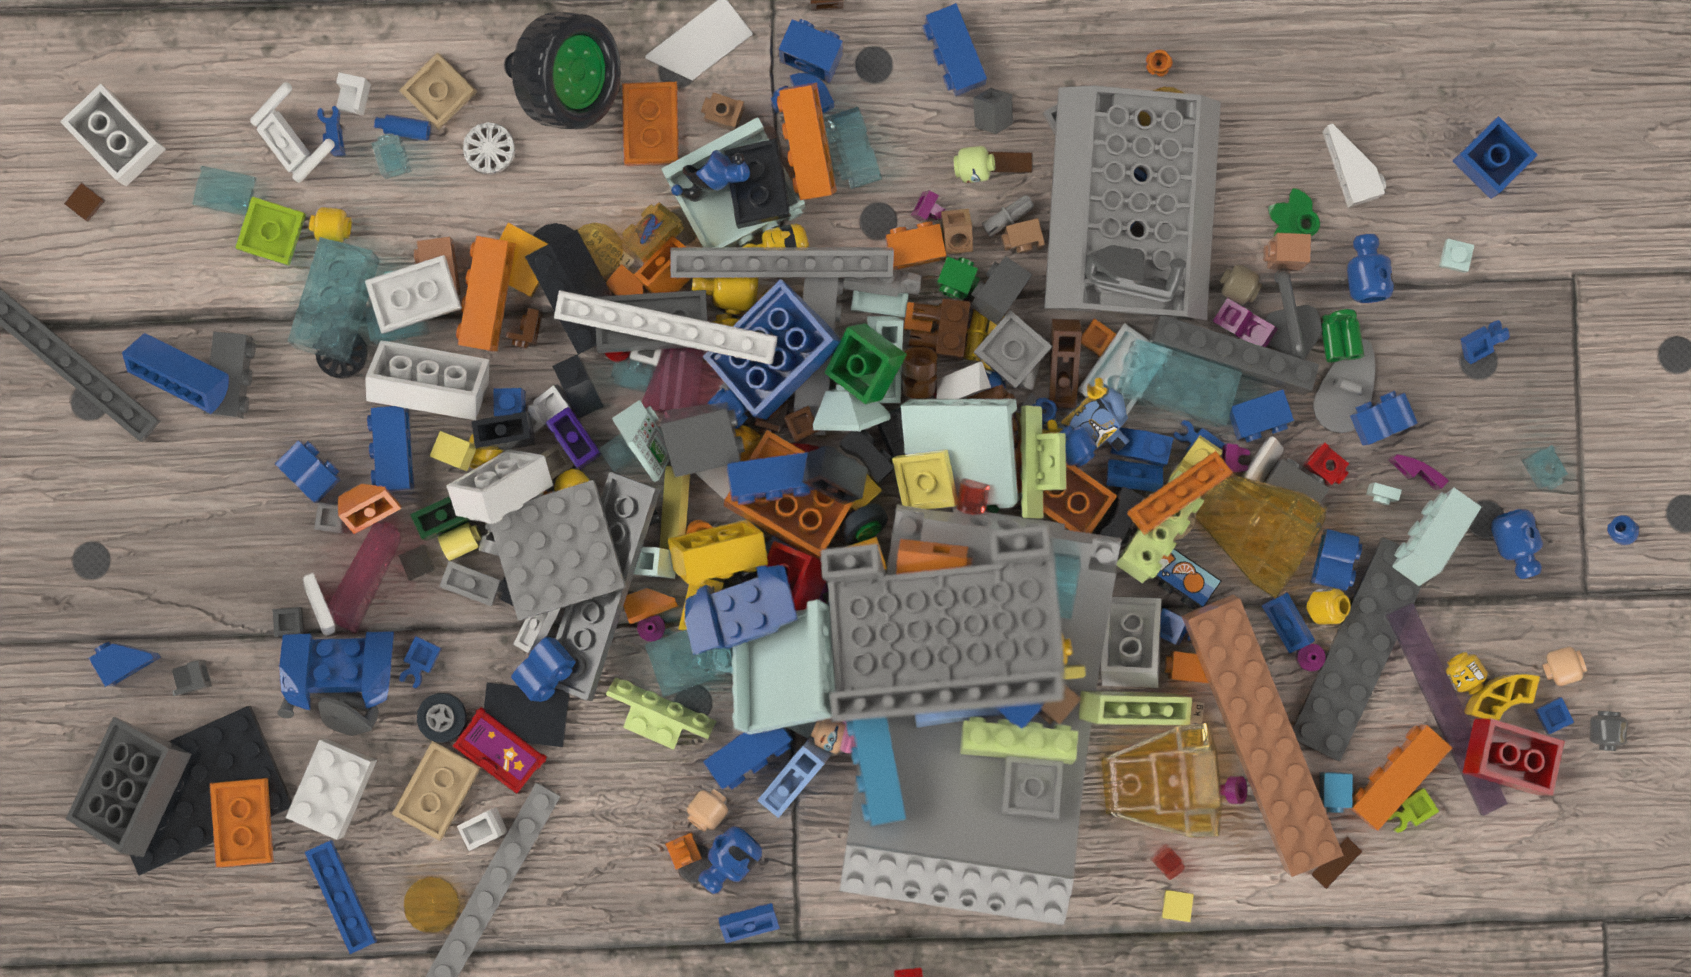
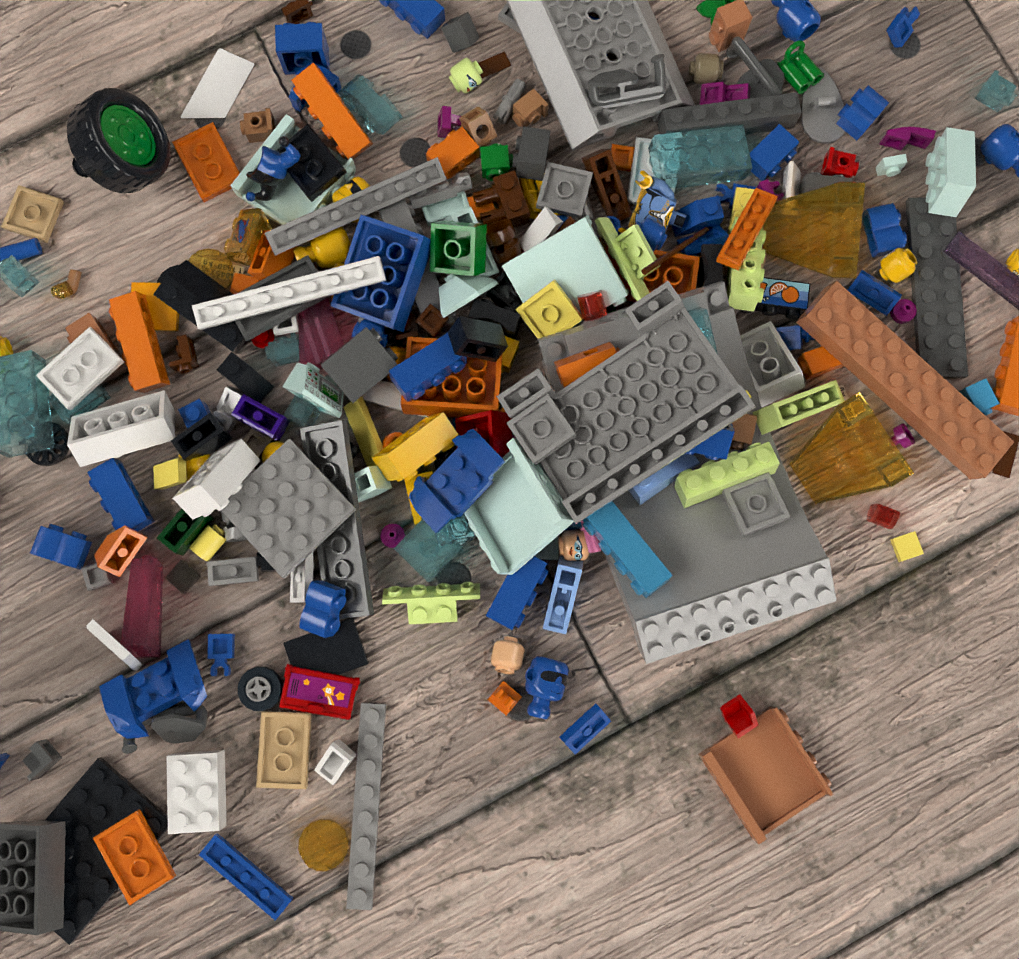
camera: 30 degrees left, 5 degrees down
dark grey tile [272,607,304,637] -> none
white wheel [463,122,515,174] -> none
orange tile [623,588,678,624] -> none
black wheel [839,504,888,545] -> none
none -> arm [51,269,82,299]
none -> light grey plate [507,393,577,465]
none -> reddish brown axle [641,227,709,275]

